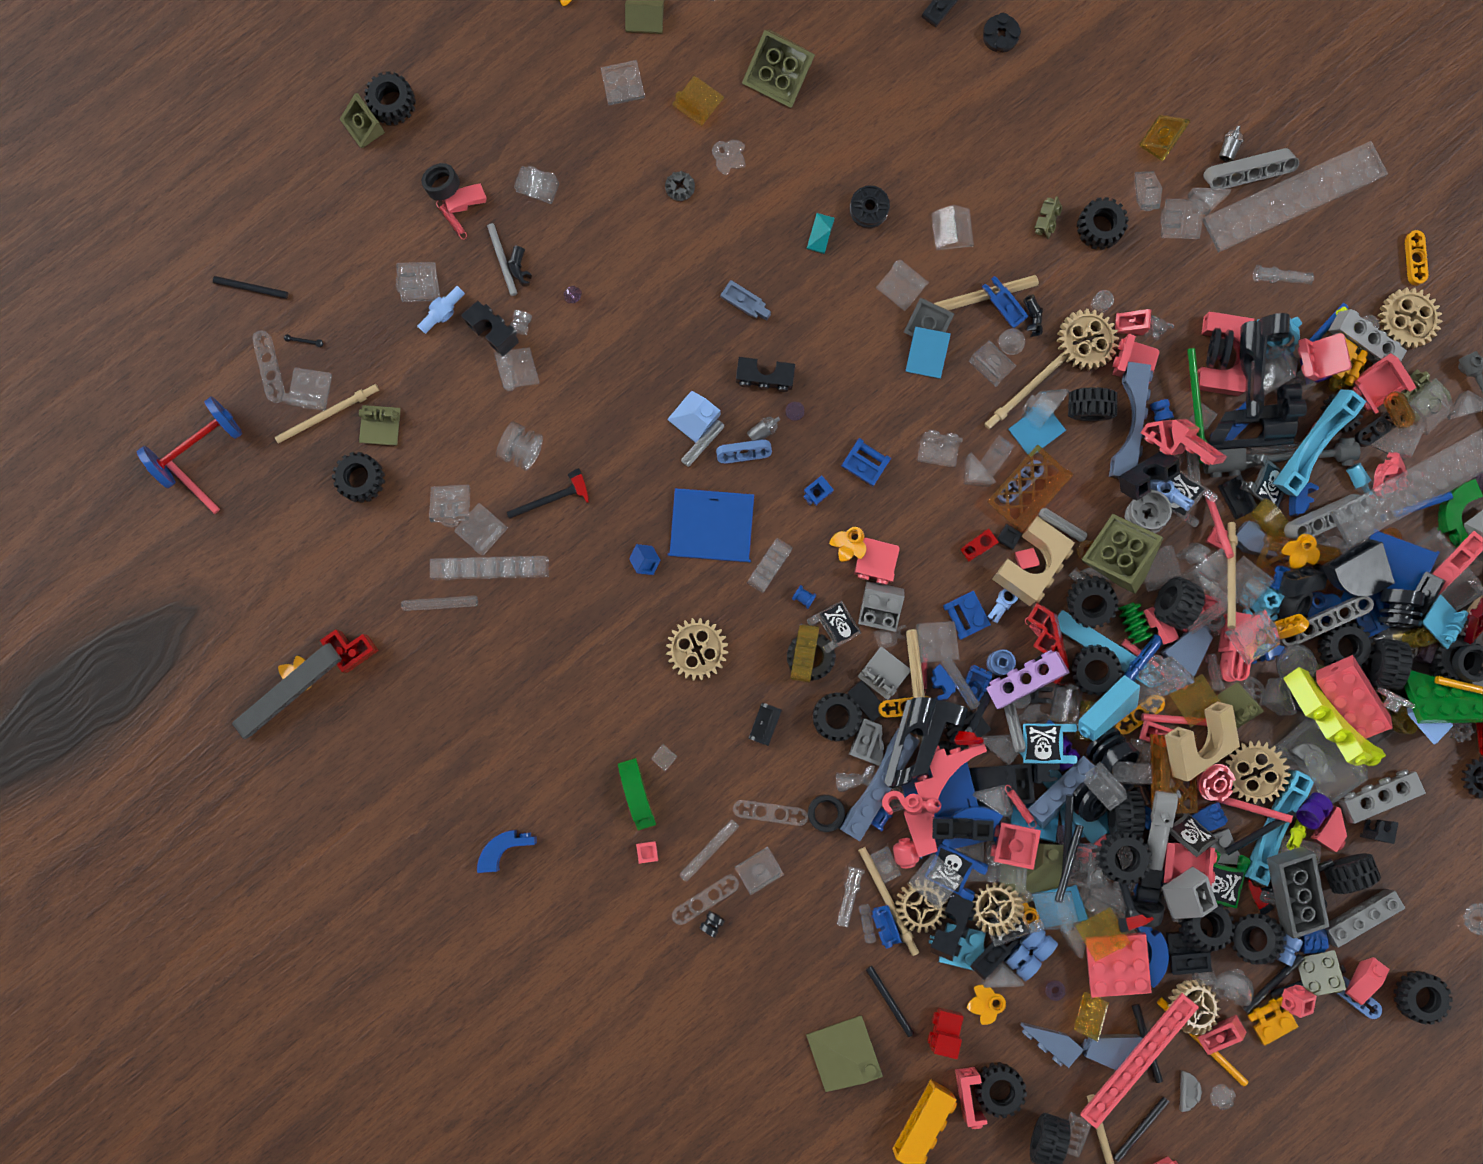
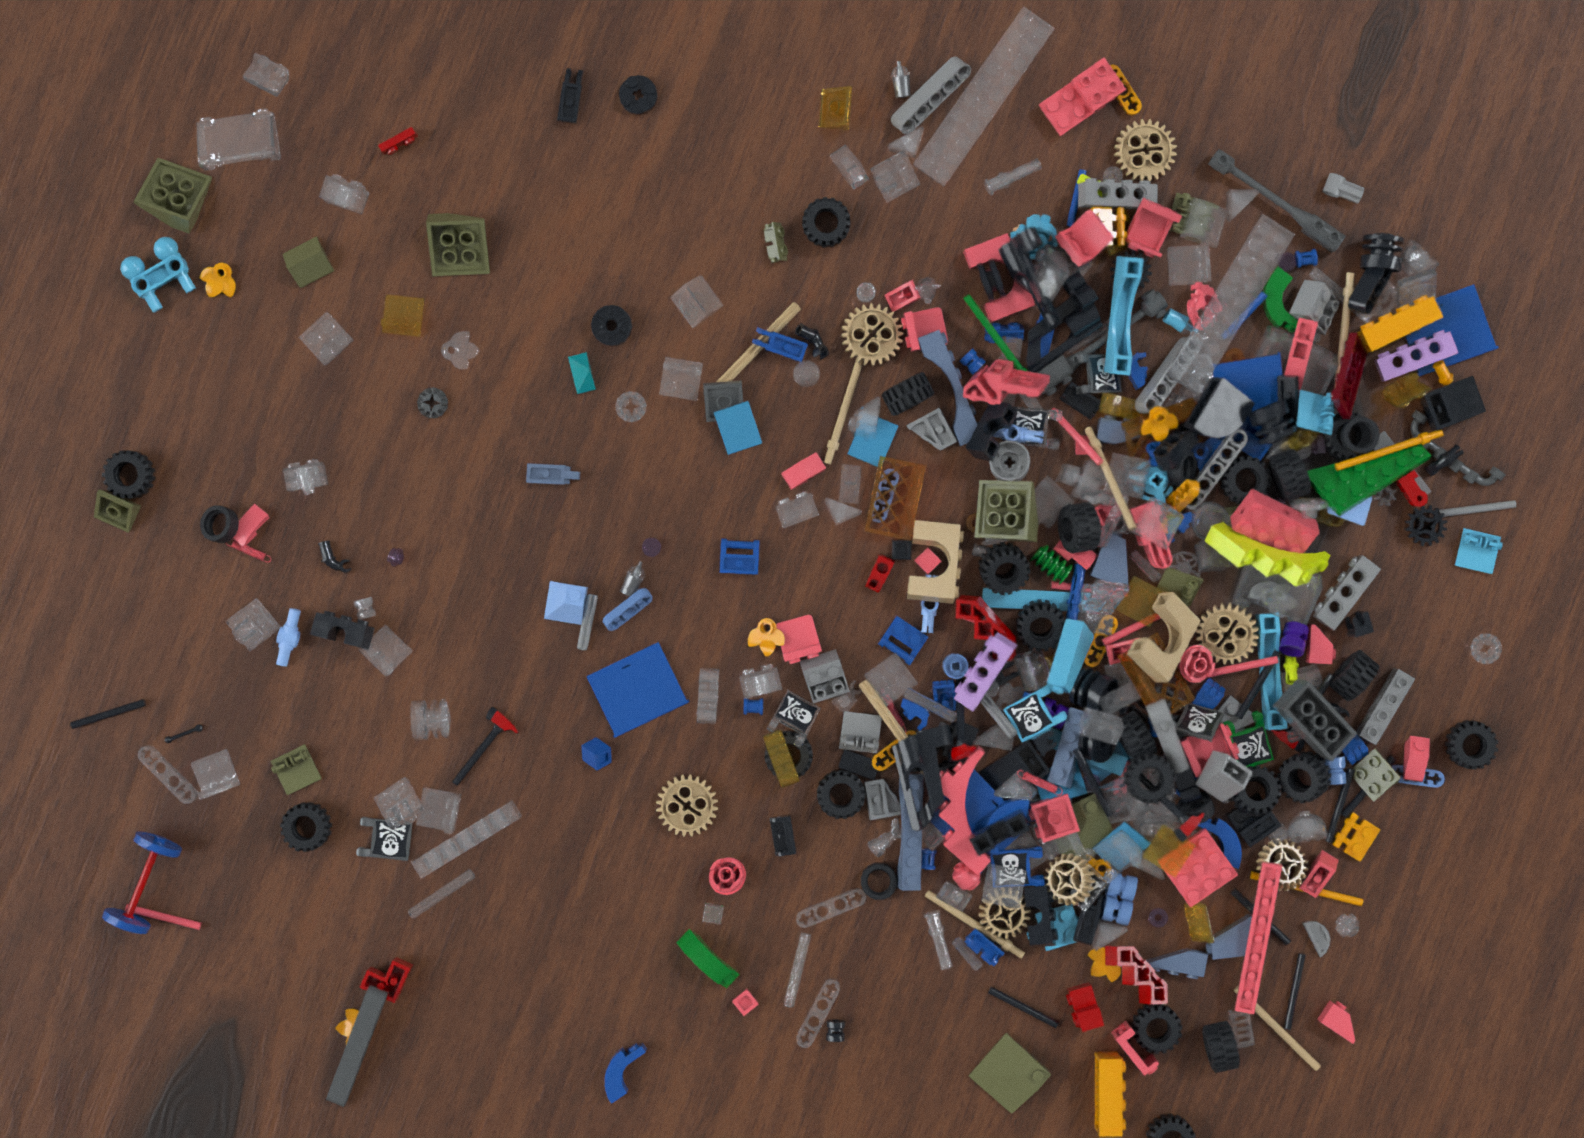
camera: 30 degrees left, 5 degrees up
tan bar [275,384,379,444] -> none
light grey piece [487,223,518,296] -> none
clear slope [735,847,784,895] -> none
black arch [736,357,795,392] -> none
blue brick [803,475,834,506] -> none
coral piece [882,791,941,815] -> none
clear slope [969,341,1016,387] -> none
light grey axle [1039,508,1087,542] -> none
black bar [1054,824,1084,903] -> none
coral brick [1281,985,1317,1018] -> none
black beam [1355,407,1406,447] -> none
clear orange plate [1384,391,1415,429] -> none
none -> flag [356,817,413,861]
none -> clear gear [616,391,646,422]
none -> coral cone [709,857,746,895]
none -> clear brick [739,663,783,699]
none -> coral slope [782,453,826,490]
none -> light grey wing [906,408,957,451]
none -> blue hinge [985,322,1024,343]
none -> coral piece [1038,57,1126,137]
none -> red brick [1105,945,1168,1004]

